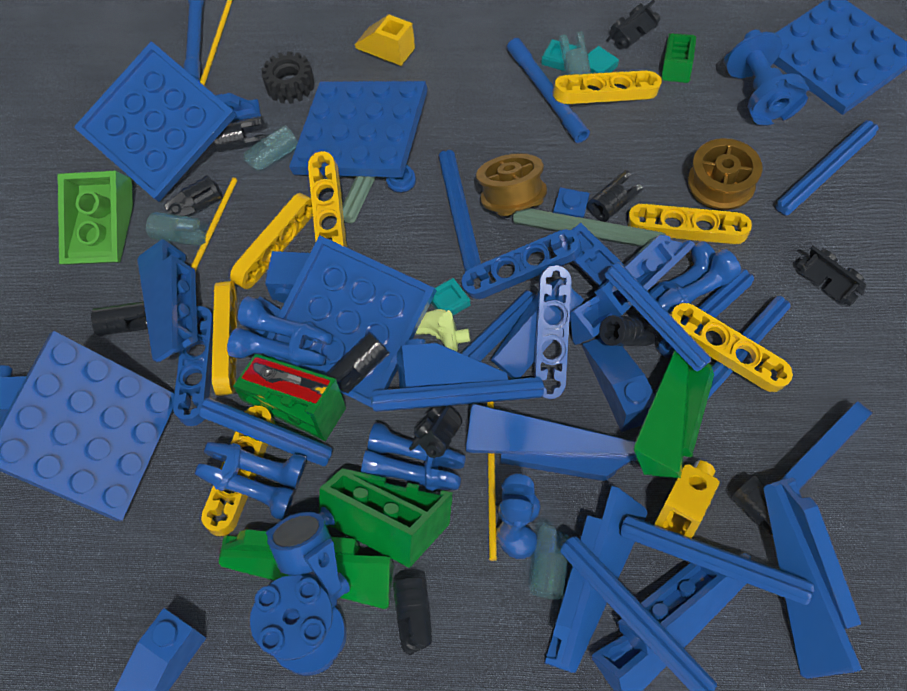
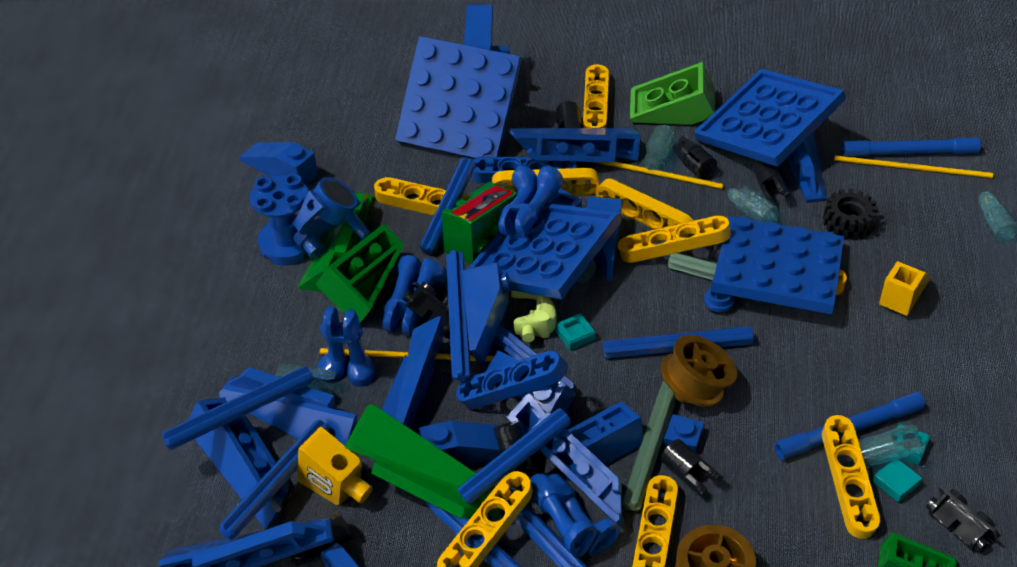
camera: 90 degrees right, 15 degrees down
blue piece [195,442,307,520] -> none
black hinge [327,332,390,393] -> none
black hinge [393,577,432,656] -> none
blue beam [462,229,582,299] -> none
none -> yellow beam [583,64,609,128]

